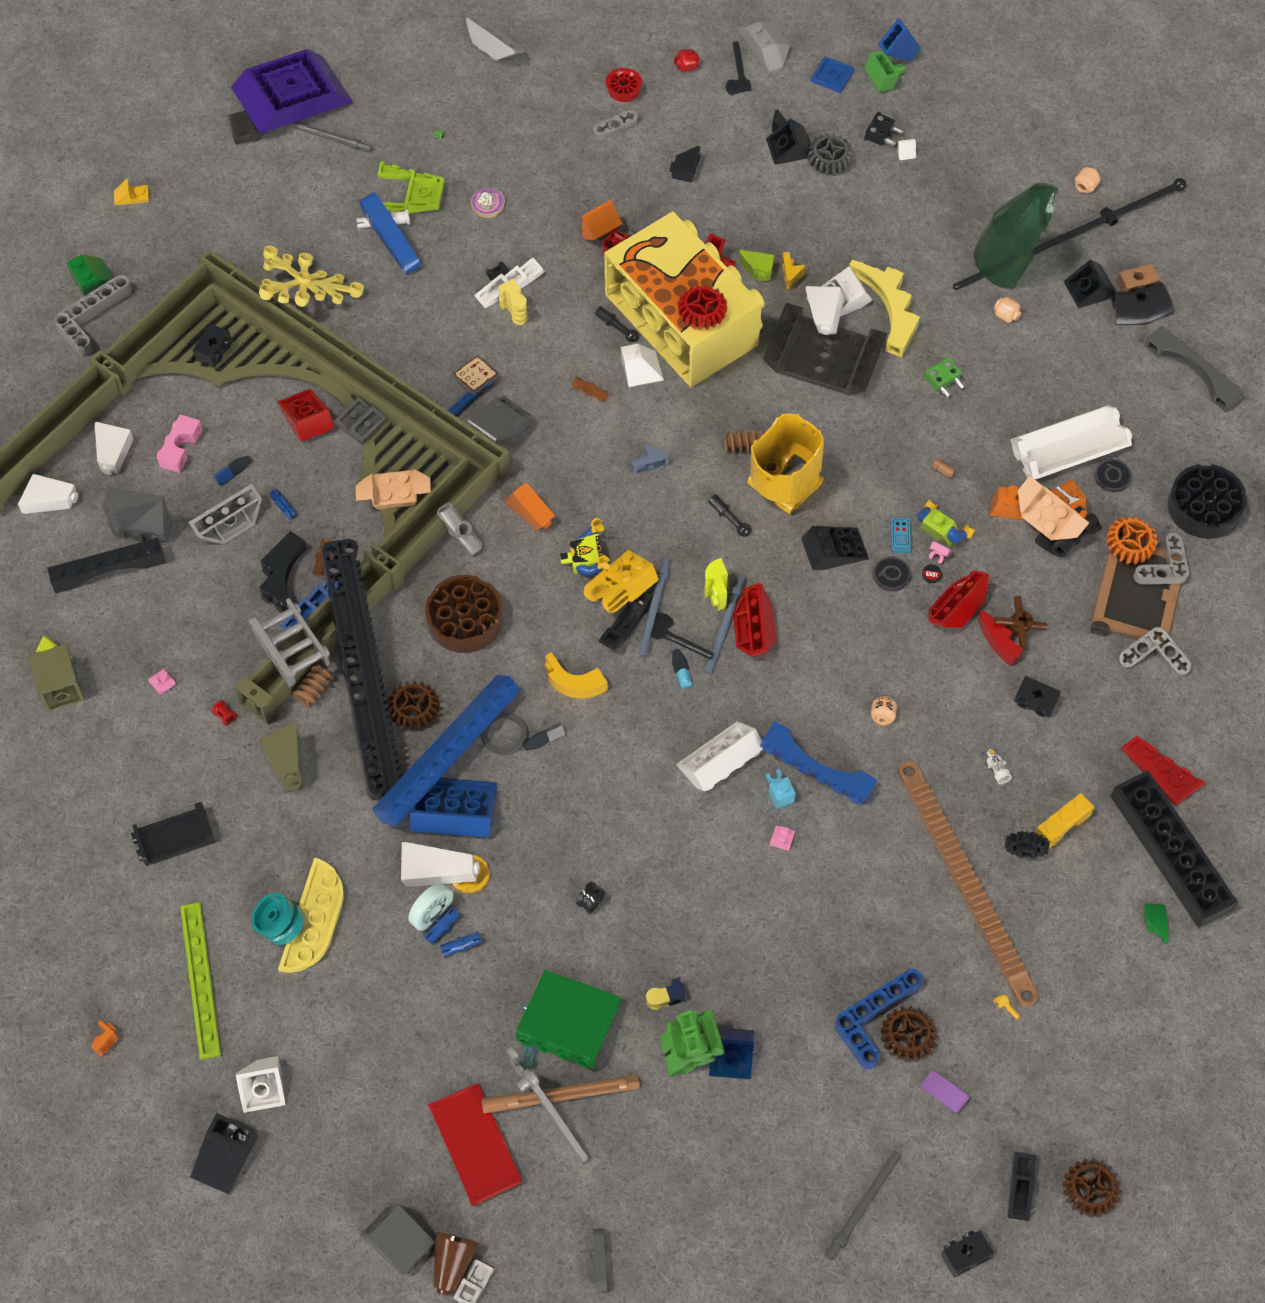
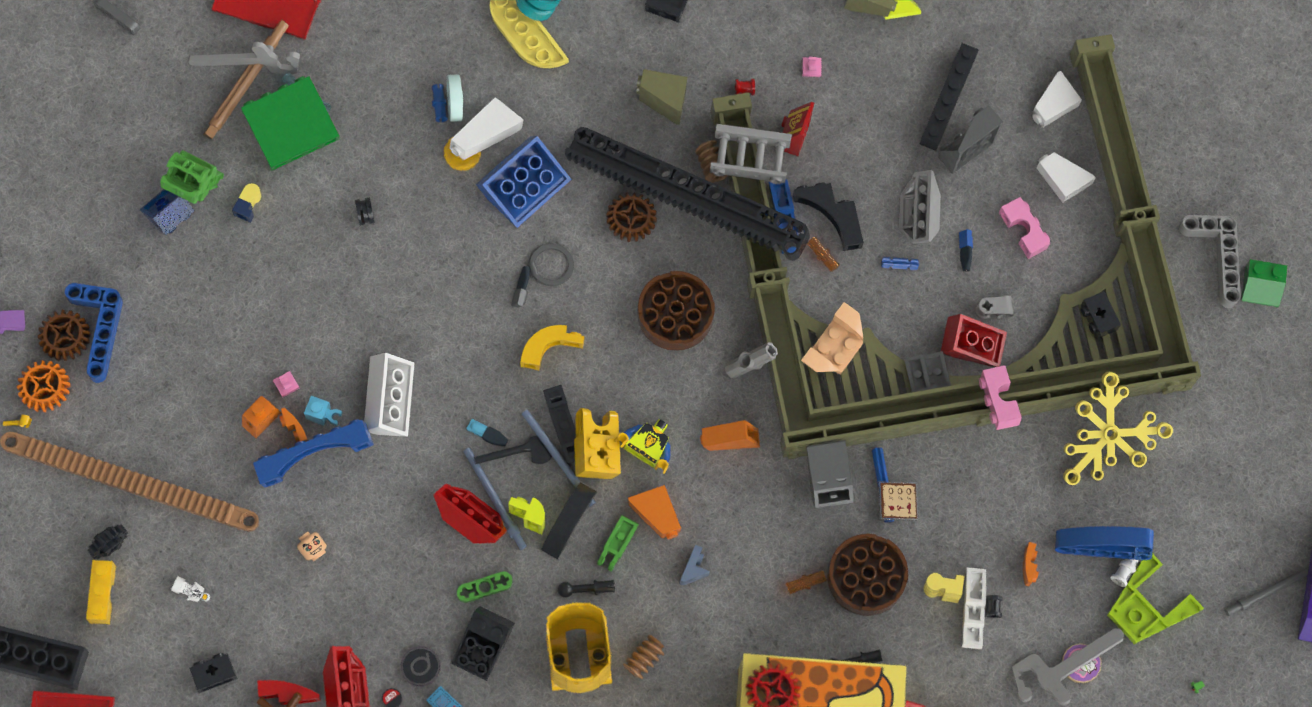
camera: 125 degrees right, 10 degrees up
blue brick [372,675,520,826] -> none
blue pin [440,931,482,957] -> none
white slope [621,344,664,387] -> none
none -> orange gear [17,360,71,413]
none -> orange torso [242,396,282,438]
none -> orange slope [279,408,308,442]
none -> bright green beam [457,572,512,603]
none -> black slope [541,482,597,560]
none -> bright green hinge [597,515,639,572]
none -> orange slope [628,485,681,539]
none -> red slope [779,102,815,156]
none -> reddish brown brick [827,534,908,616]
none -> light grey piece [975,295,1014,319]
none -> bright pink arch [979,365,1022,430]
none -> light grey piece [1012,628,1124,705]
none -> orange slope [1023,542,1039,587]

